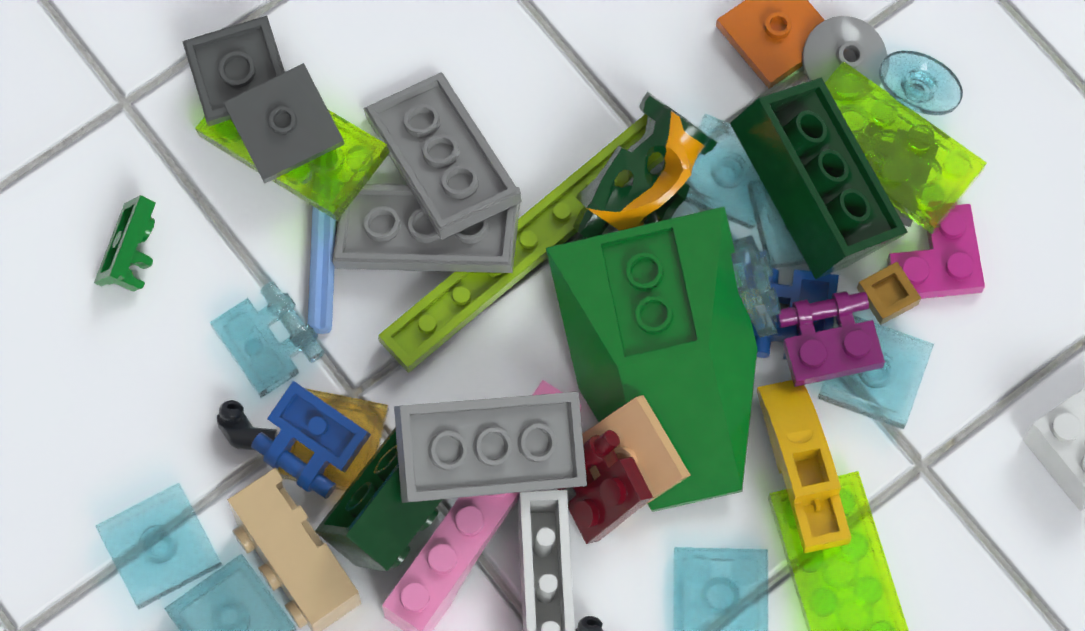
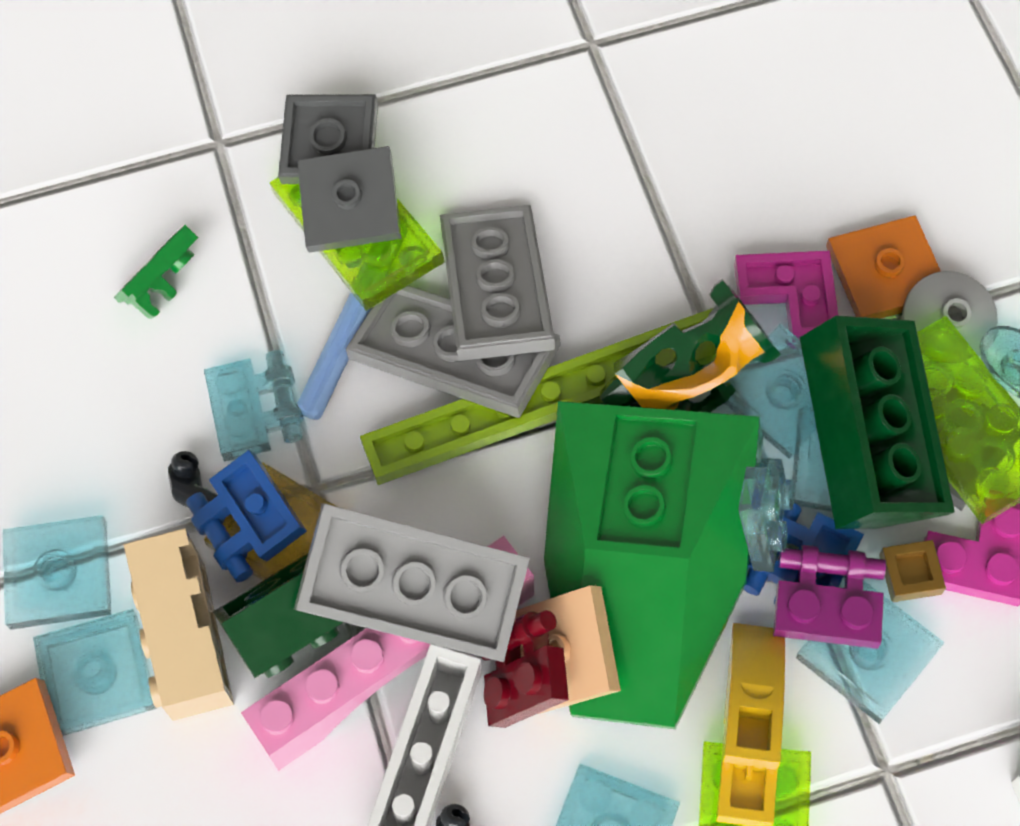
camera: 25 degrees right, 5 degrees down
none -> dark pink plate [734,250,839,345]

